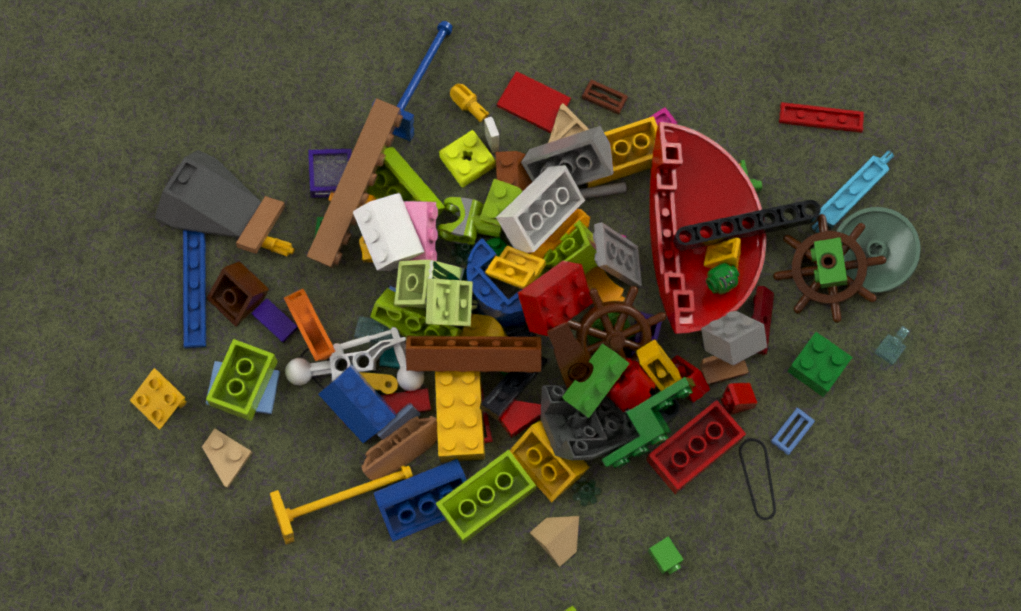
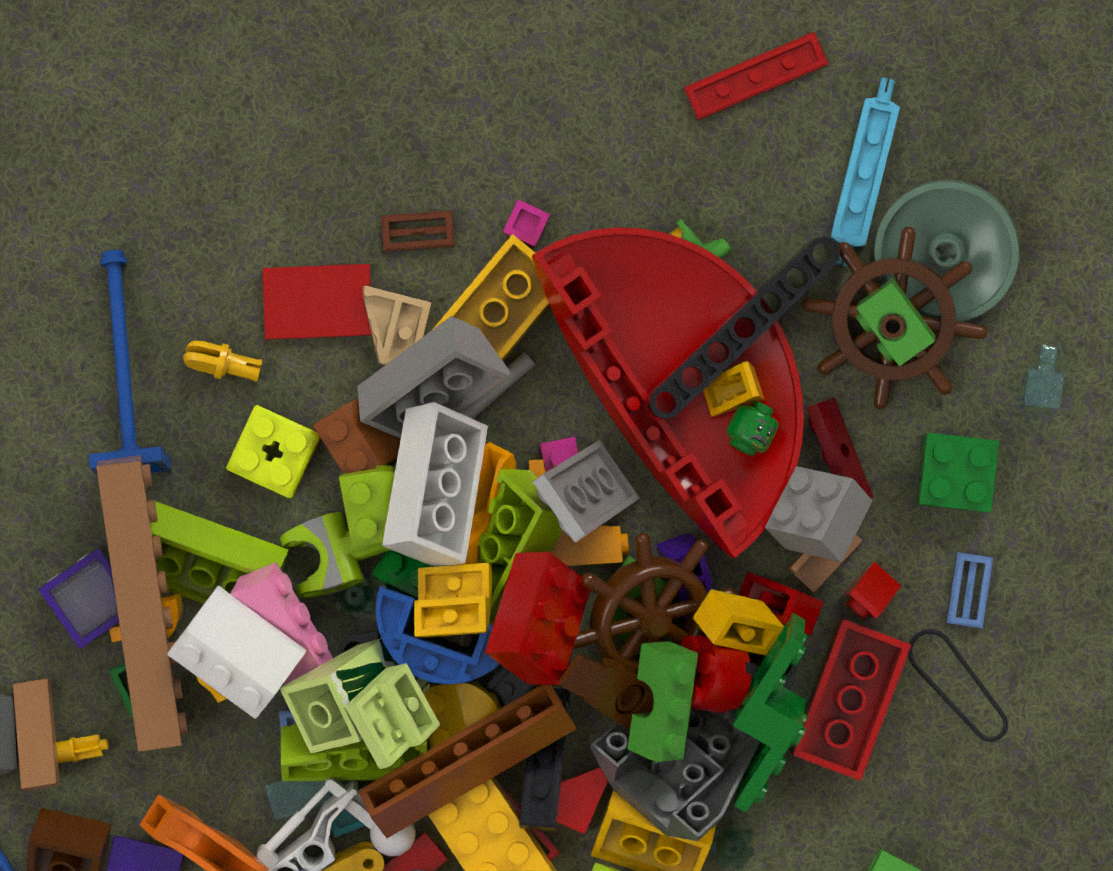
camera: 30 degrees left, 15 degrees up
white tile [484,117,499,153] -> none

